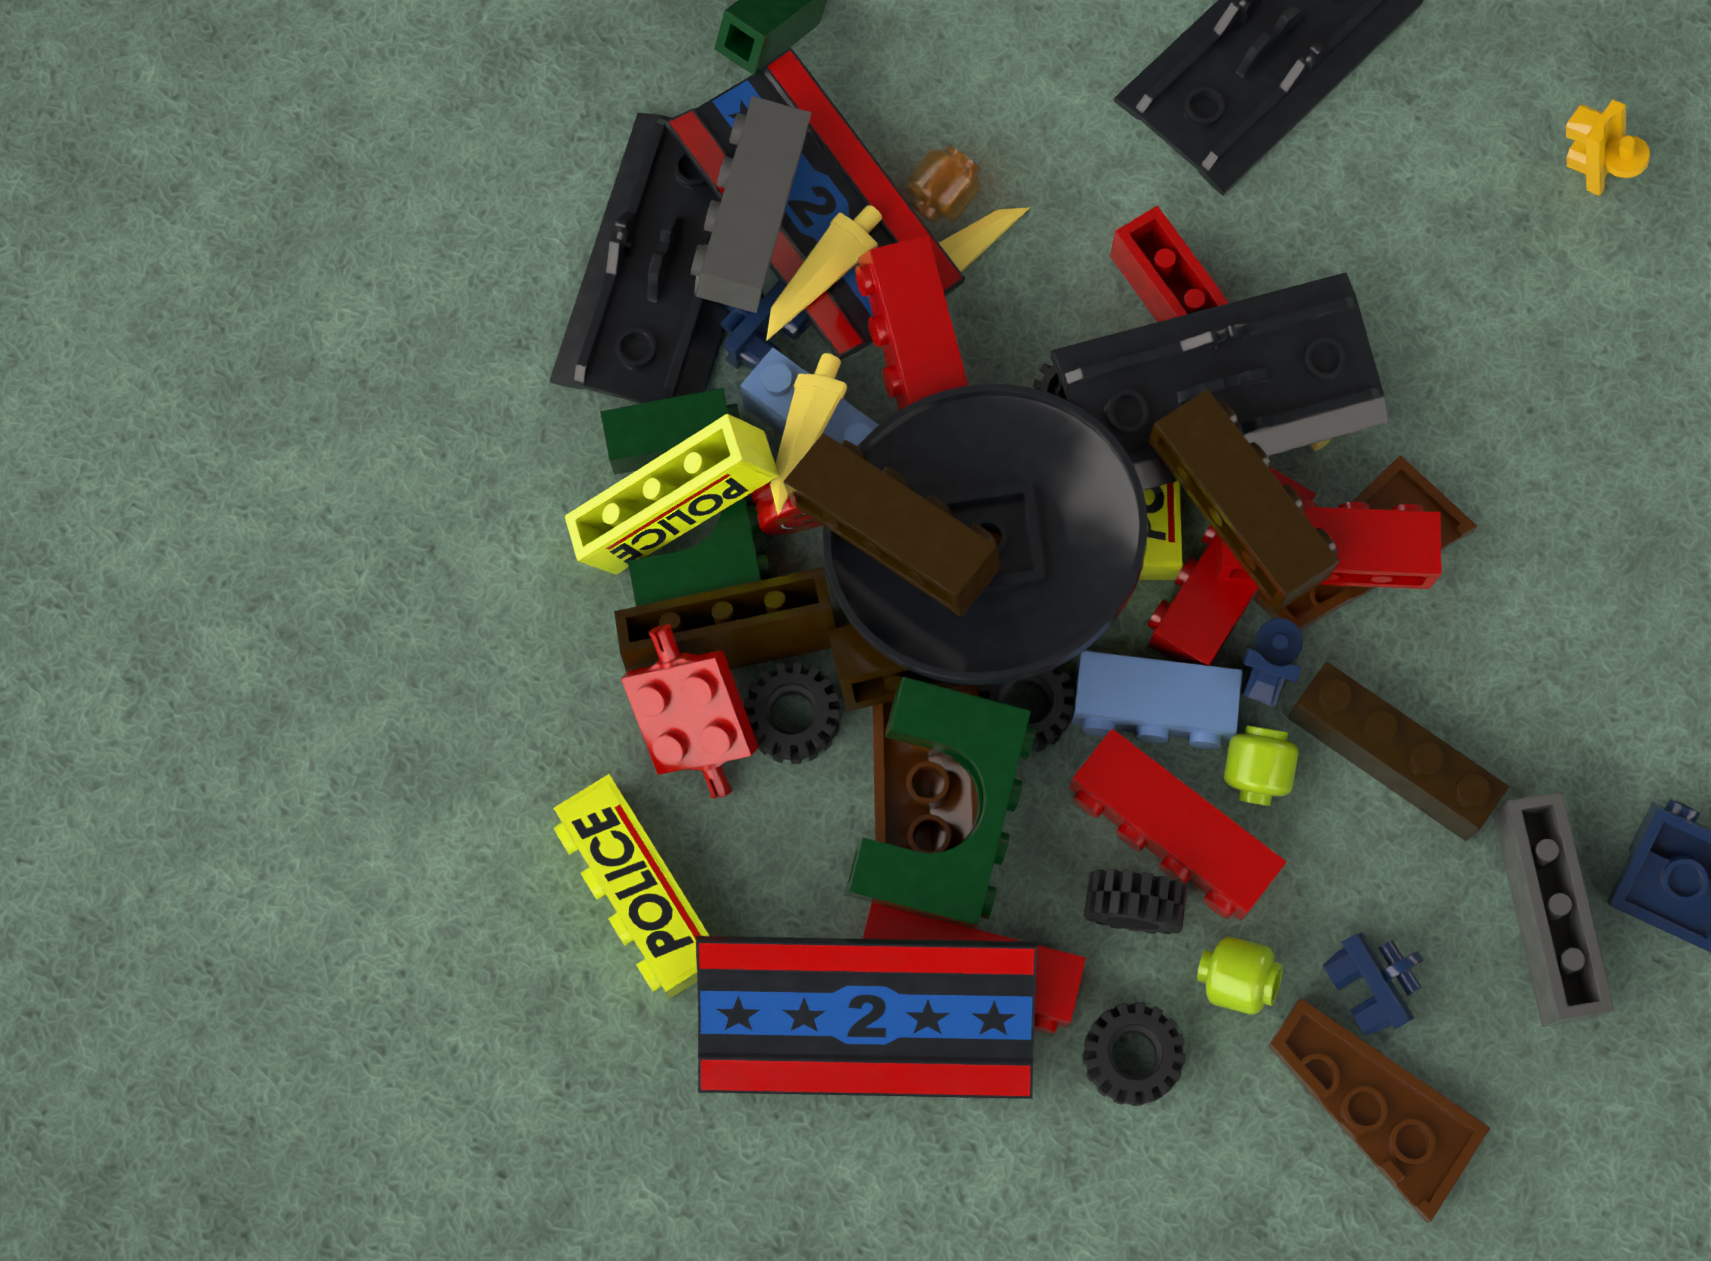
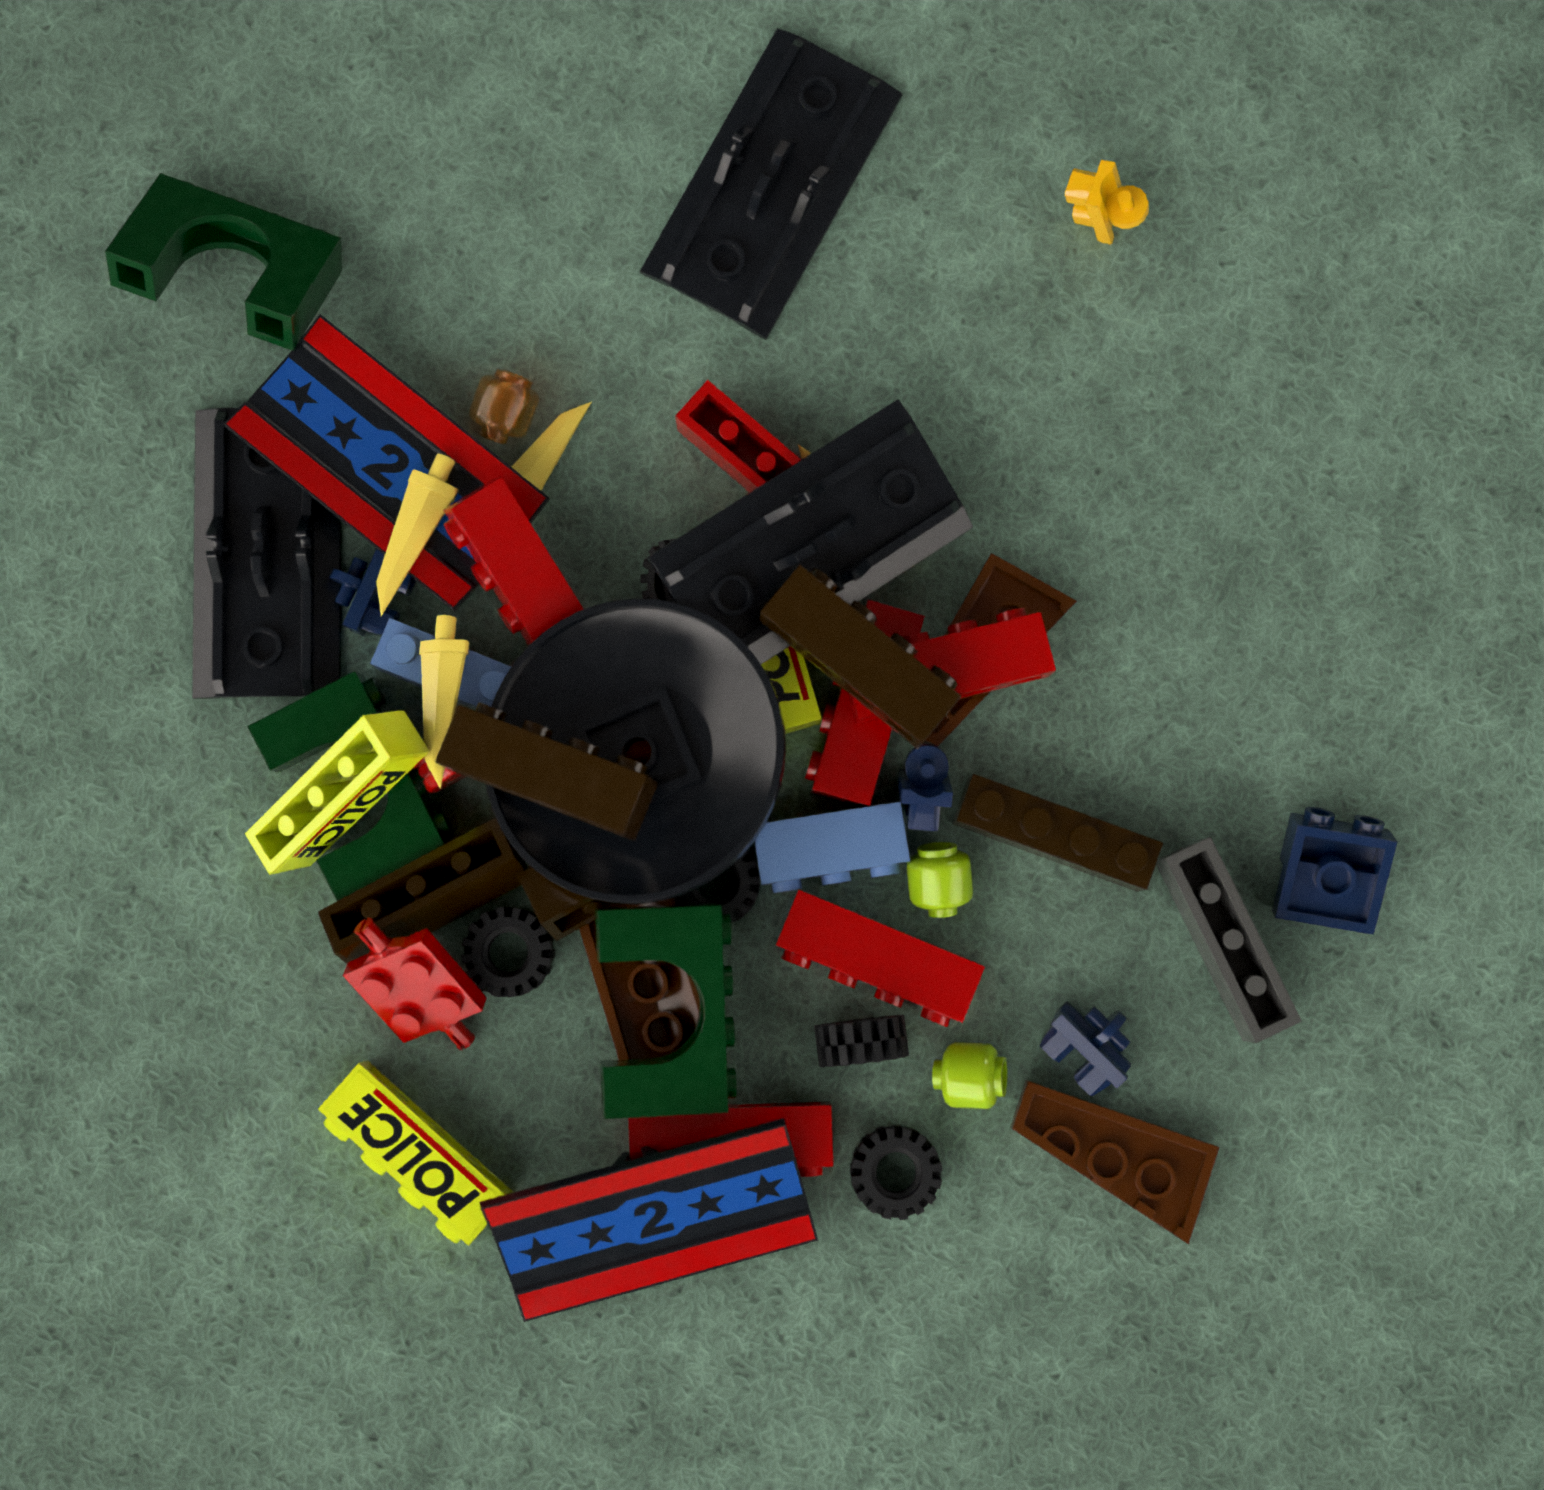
camera: 20 degrees left, 10 degrees up
dark grey brick [691,96,812,313] -> none

